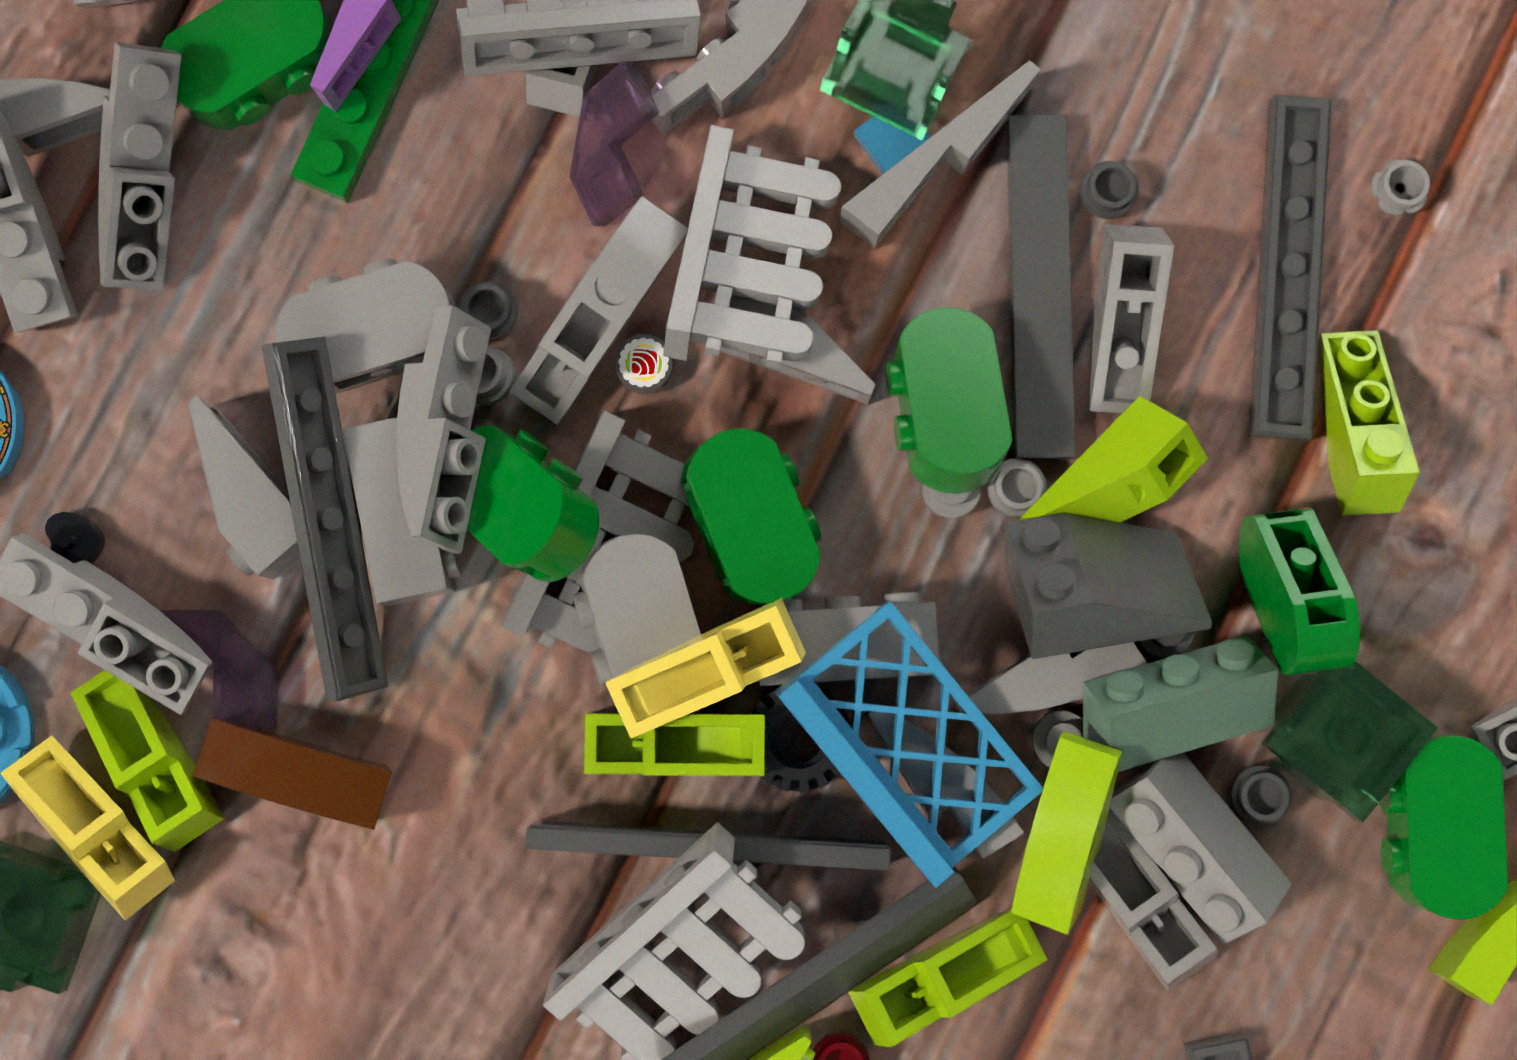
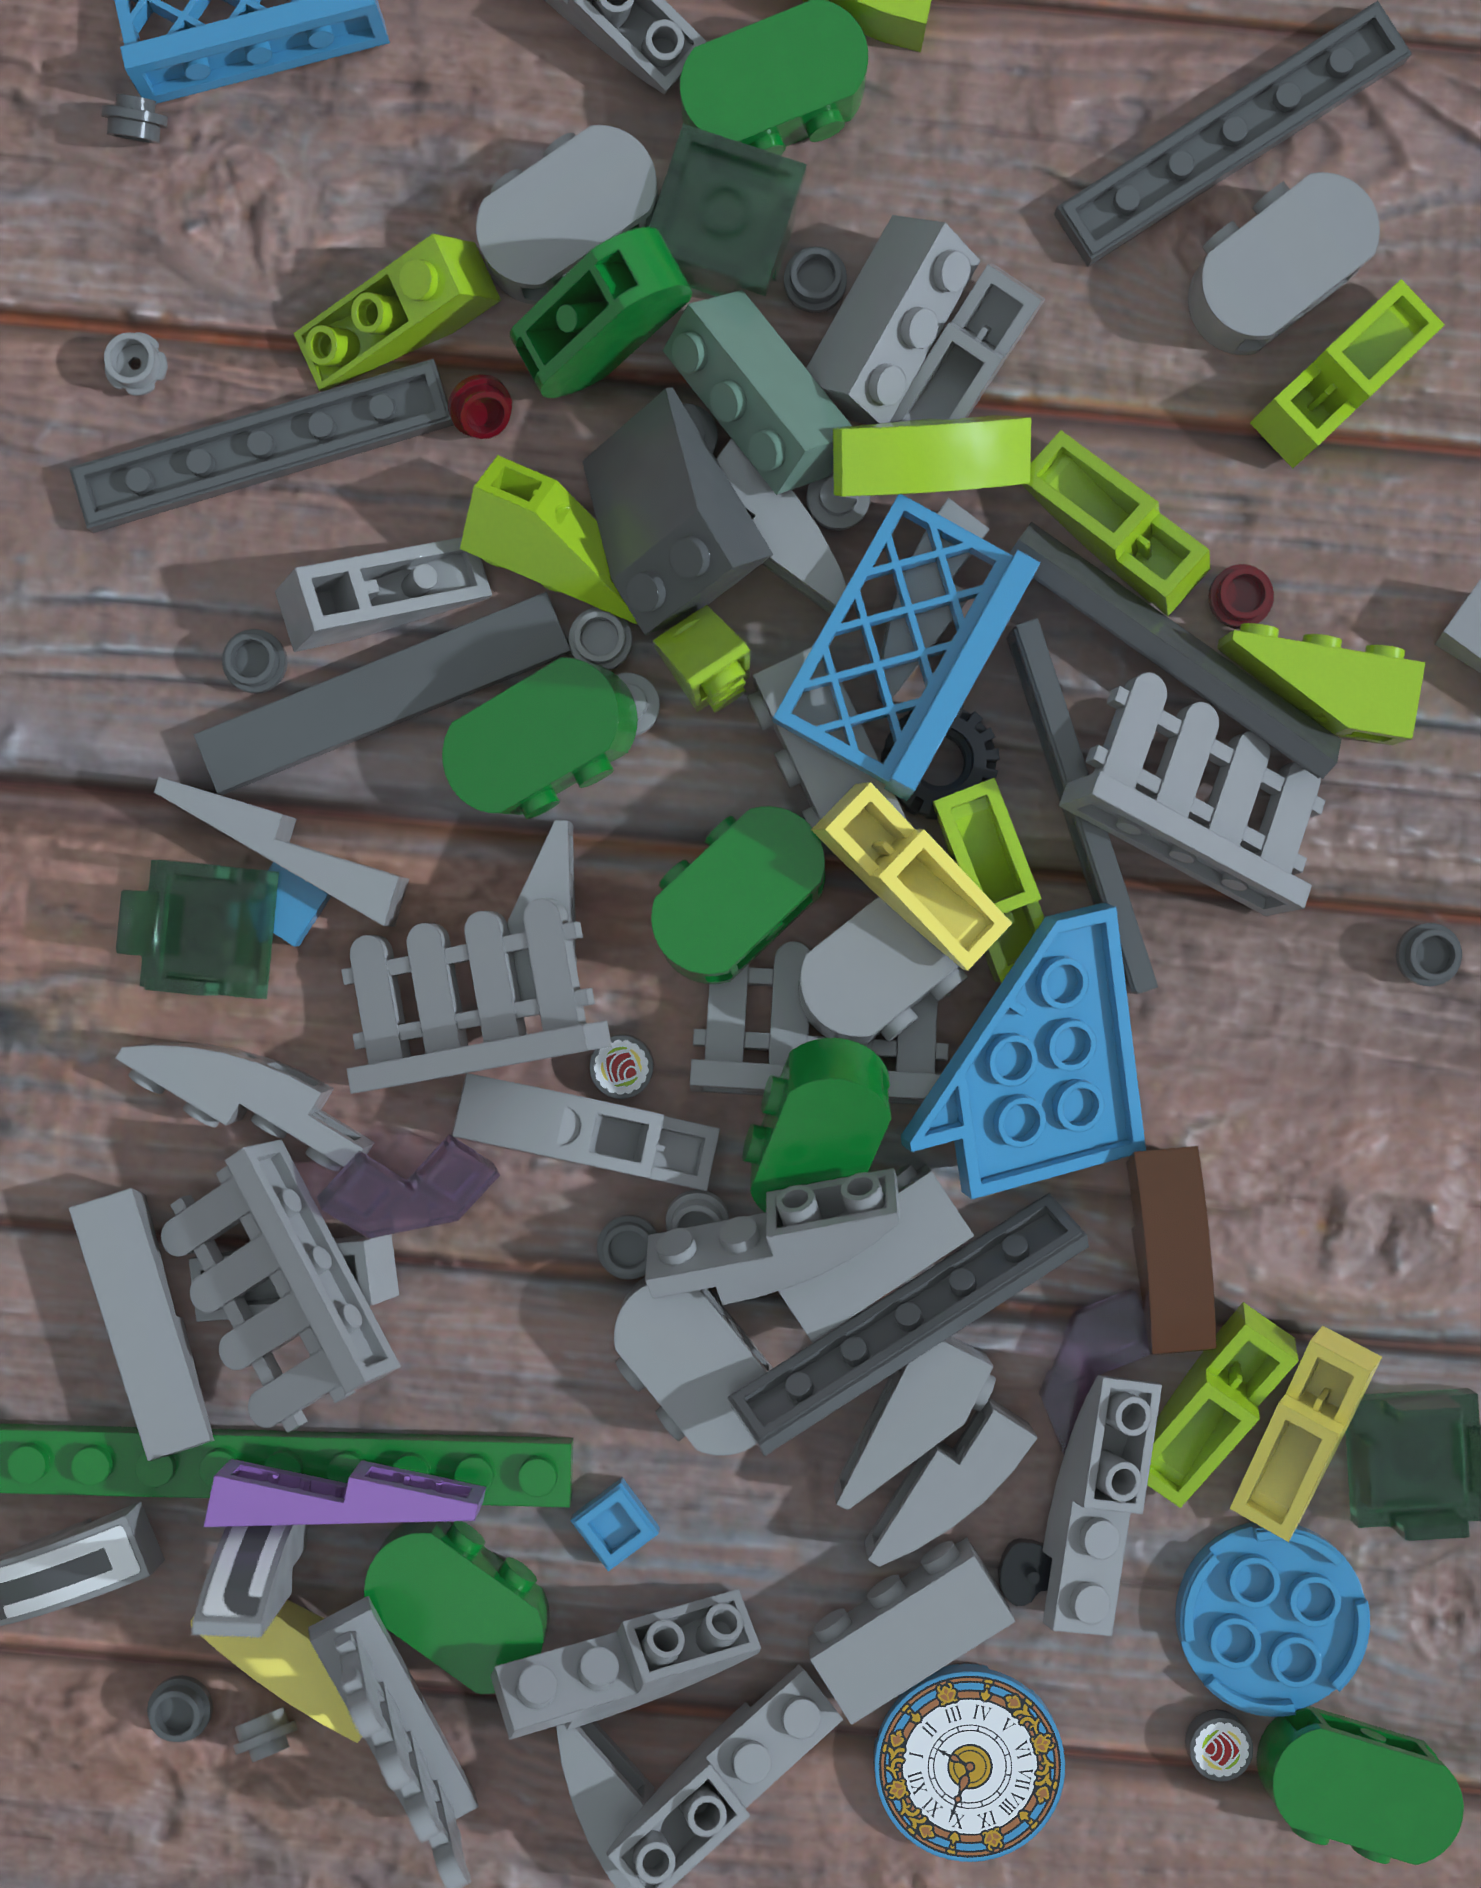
camera: 115 degrees left, 5 degrees up
none -> dark red plate [448,374,512,439]
none -> light grey brick [476,125,659,305]
none -> dark azure tile [570,1477,660,1571]
none -> lime slope [653,605,750,713]
none -> light grey brick [808,1537,1016,1725]
none -> light grey slope [864,1397,1038,1567]
none -> dark azure wing [900,903,1146,1199]

